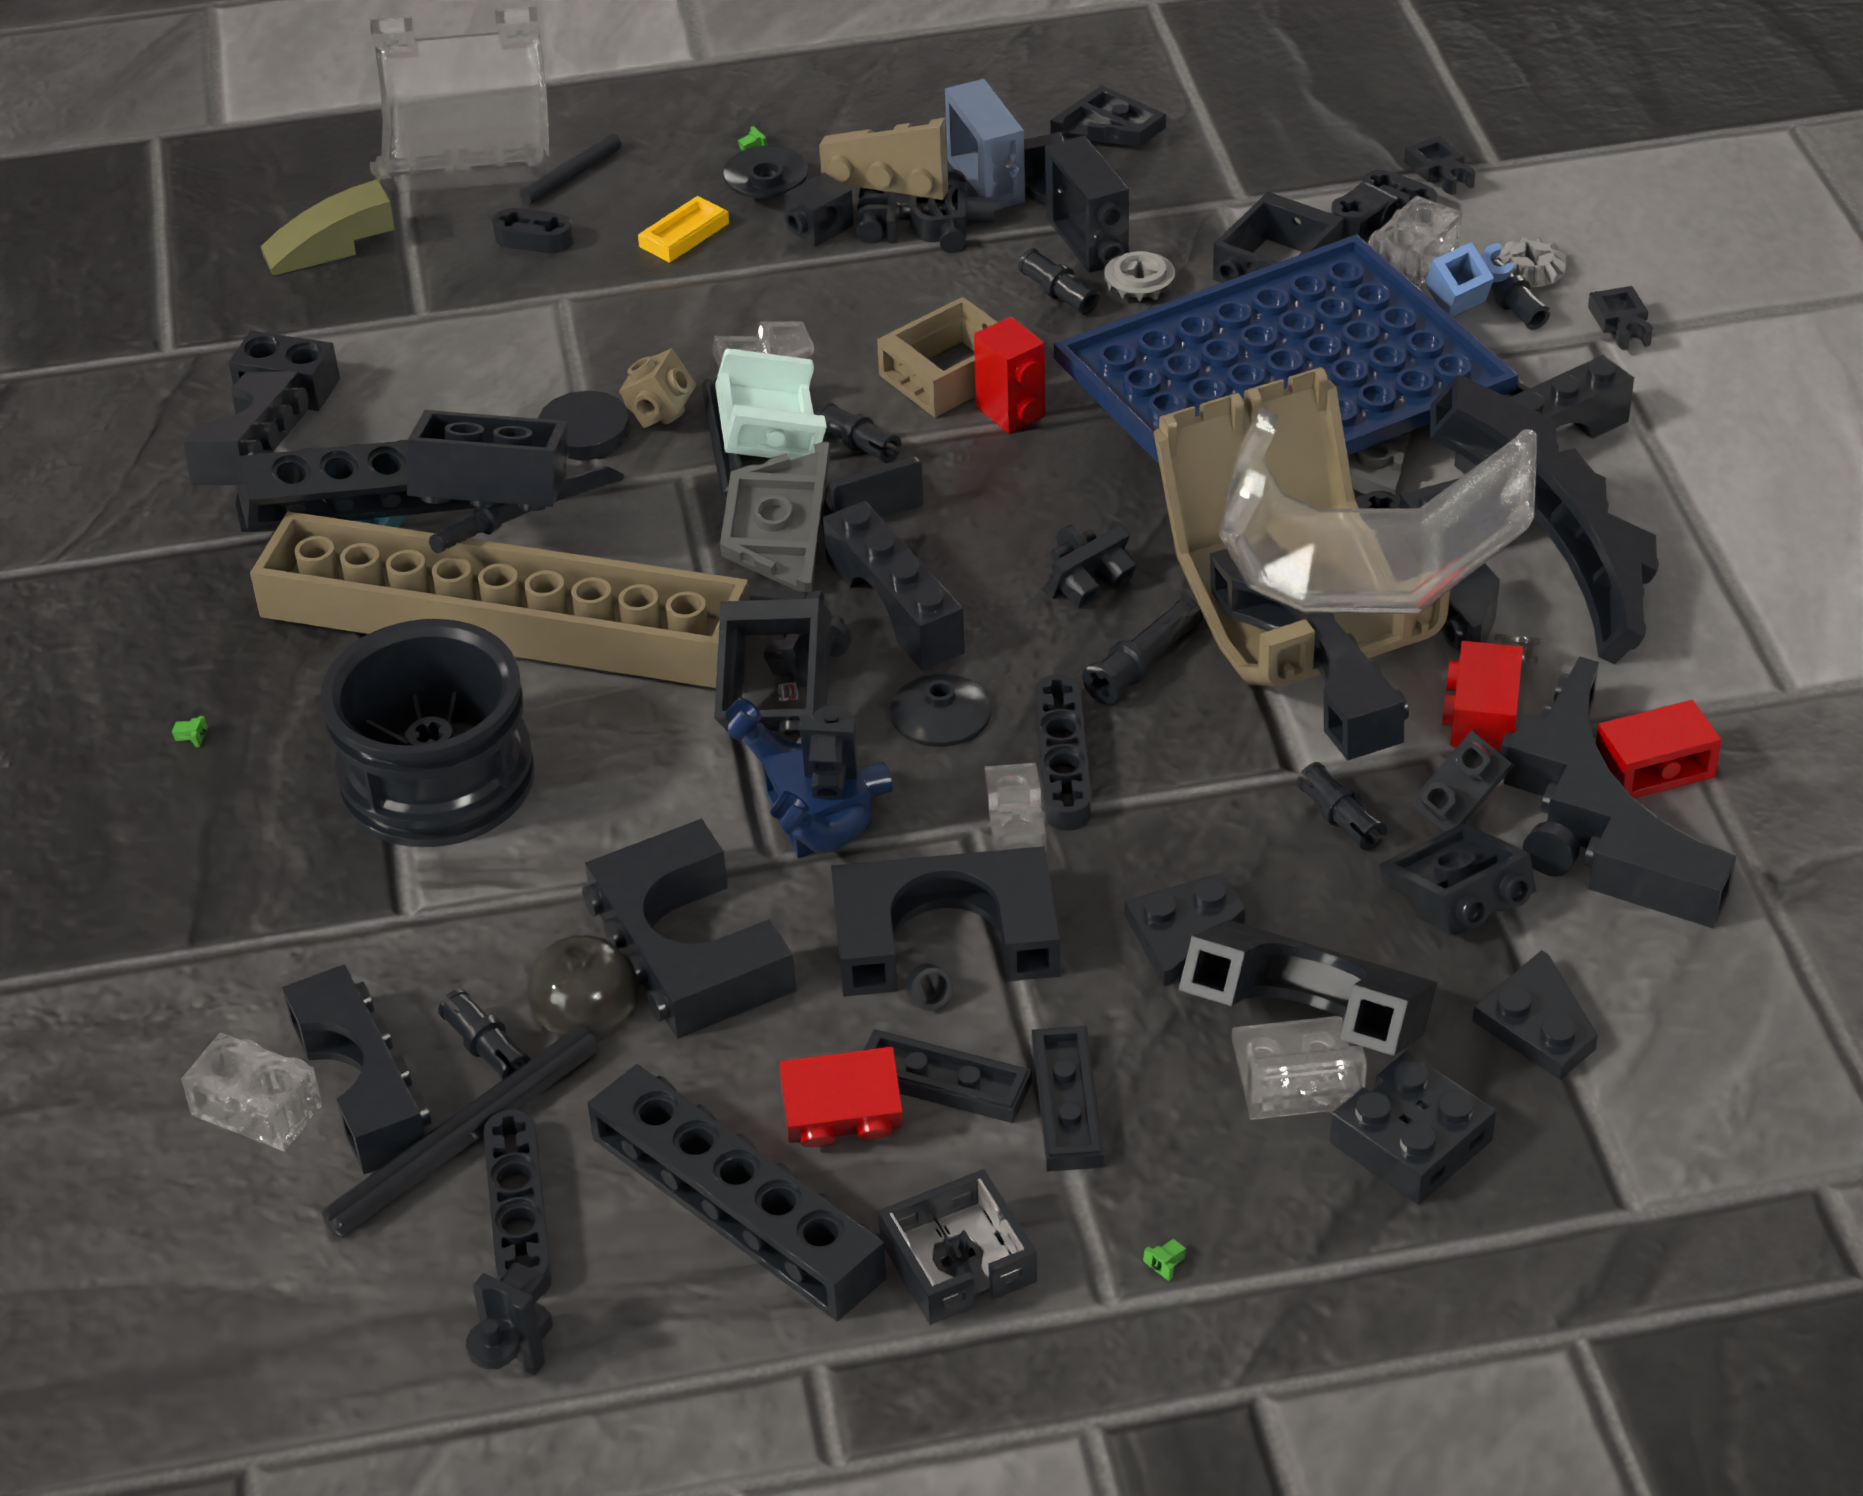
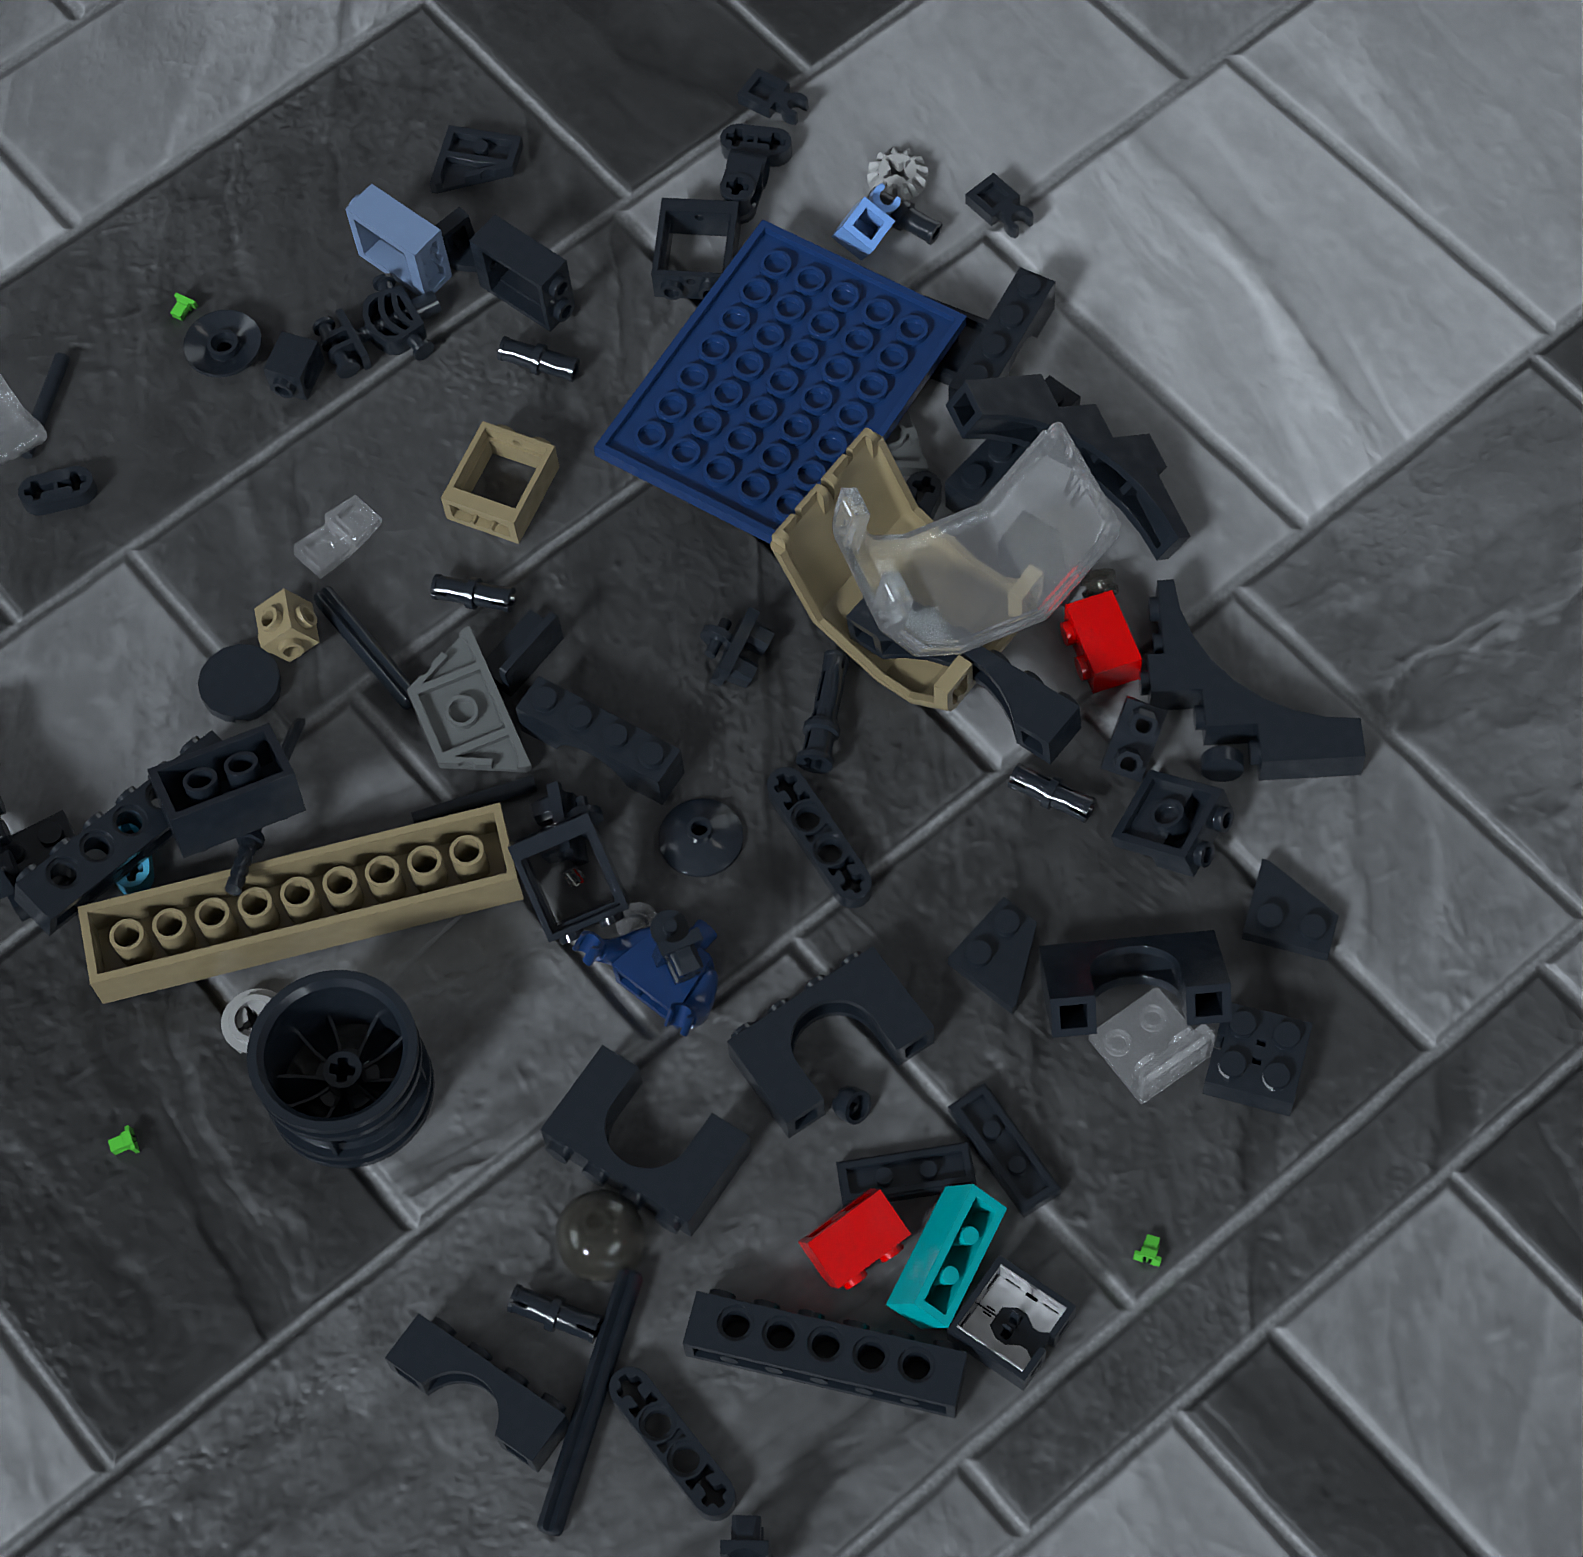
camera: 25 degrees left, 20 degrees up
clear brick [181,1032,322,1152] -> none
yellow tile [638,196,729,263] -> none
light aqua panel [715,349,827,460] -> none
dark tan wing [819,118,948,200] -> none
red brick [974,317,1046,434] -> none
clear slope [984,763,1047,852] -> none
light grey gear [1104,251,1175,302] -> none
clear brick [1368,195,1462,288] -> none
red brick [1596,699,1722,799] -> none
none -> teal brick [886,1184,1007,1329]

